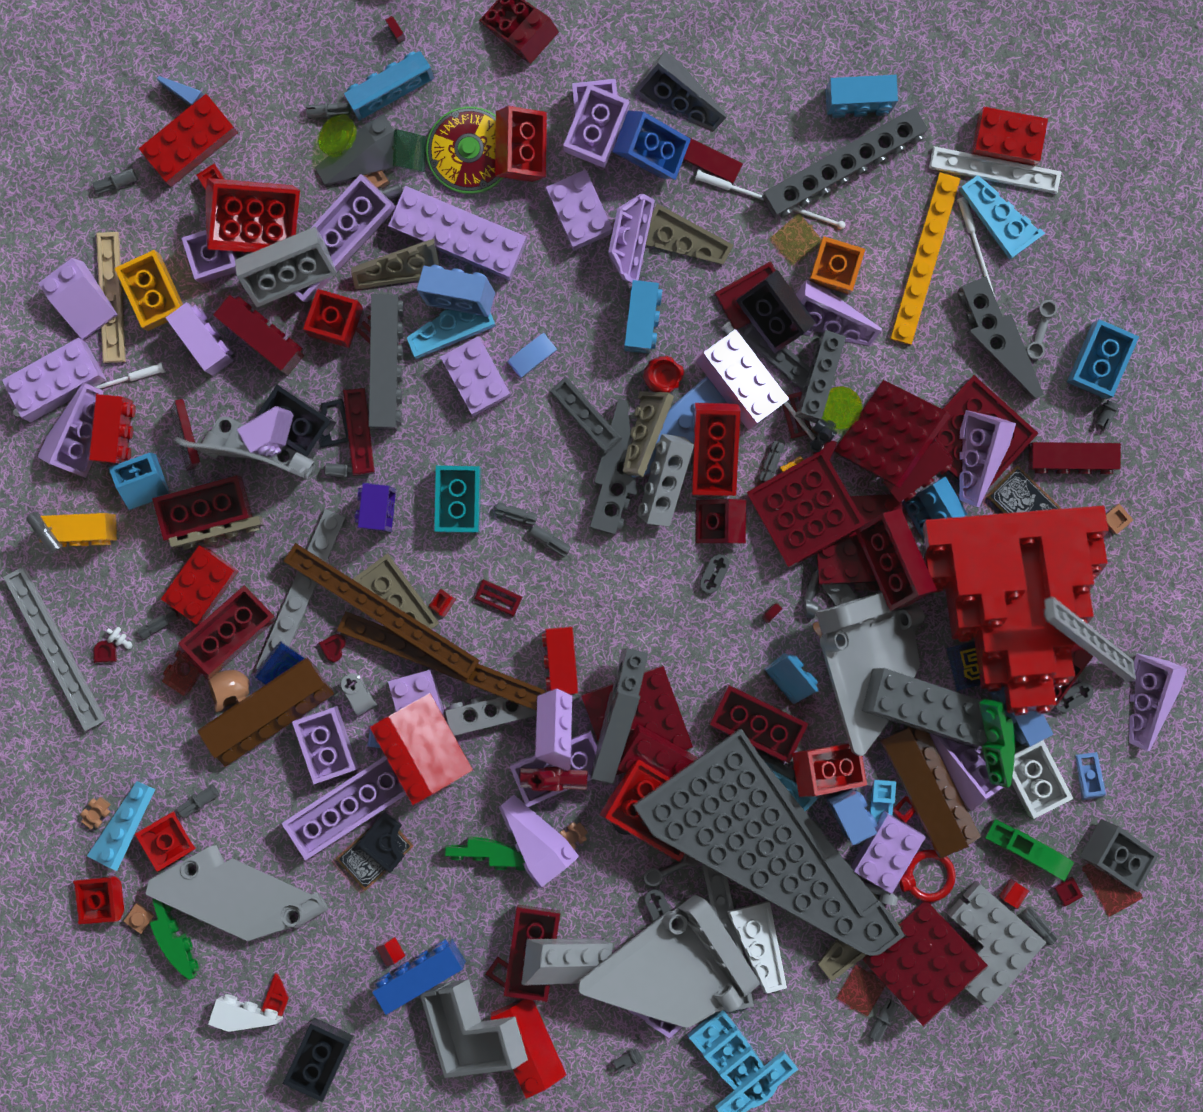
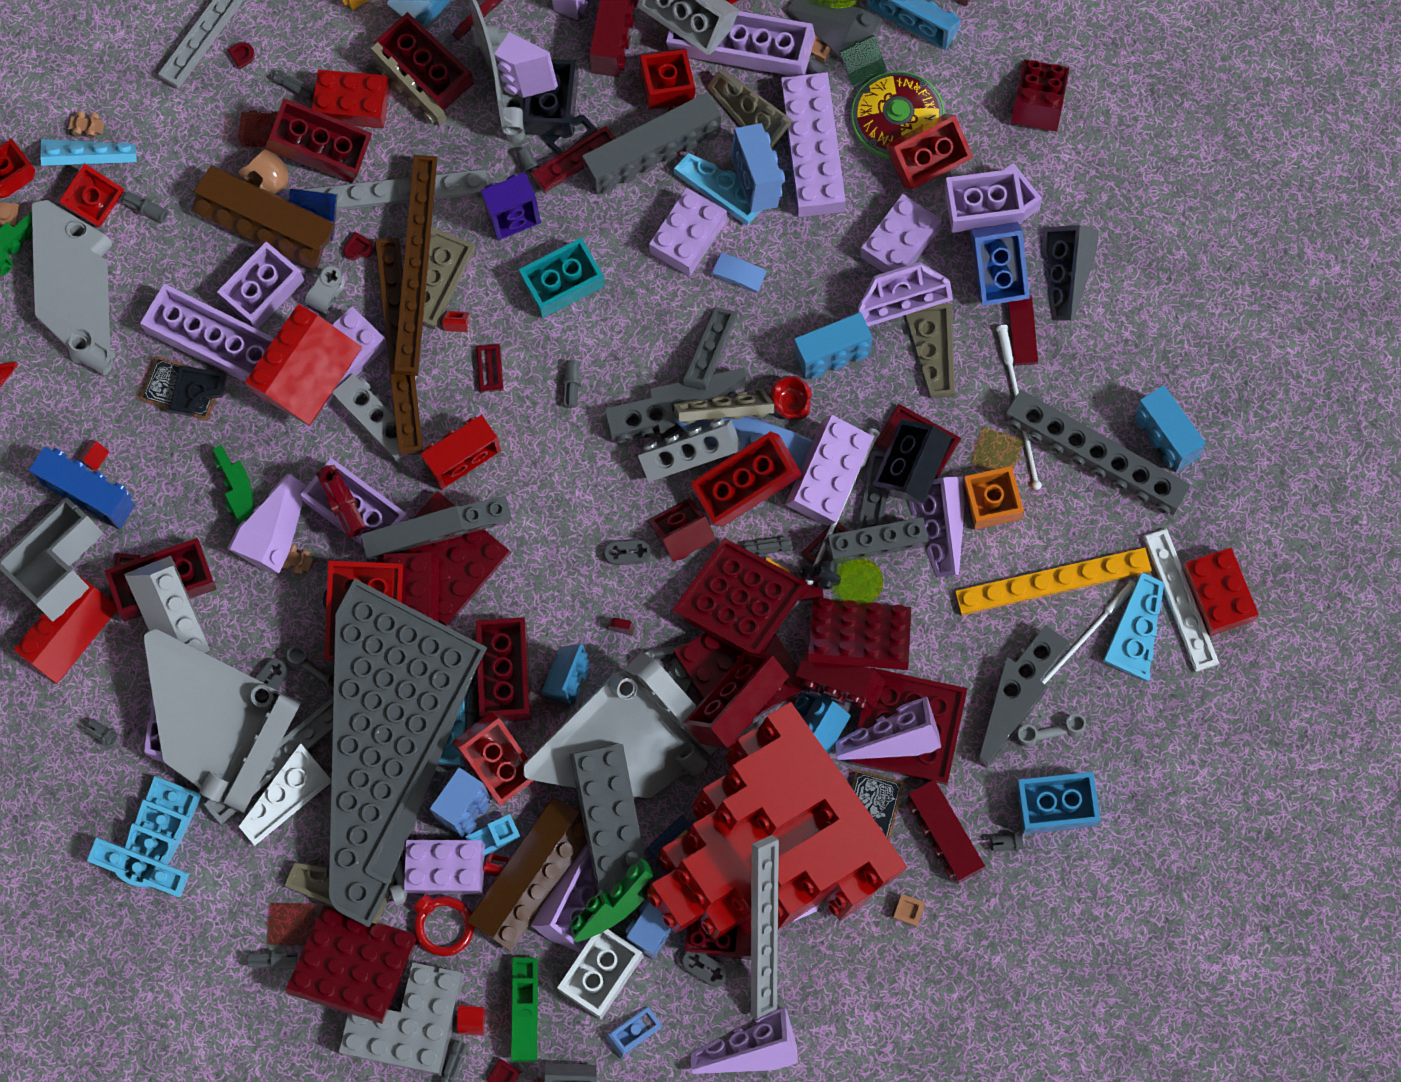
camera: 60 degrees right, 15 degrees down
white hair [106,627,132,649] -> none
dark grey axle [495,502,537,526] -> none
lavender slope [535,689,572,771] -> none

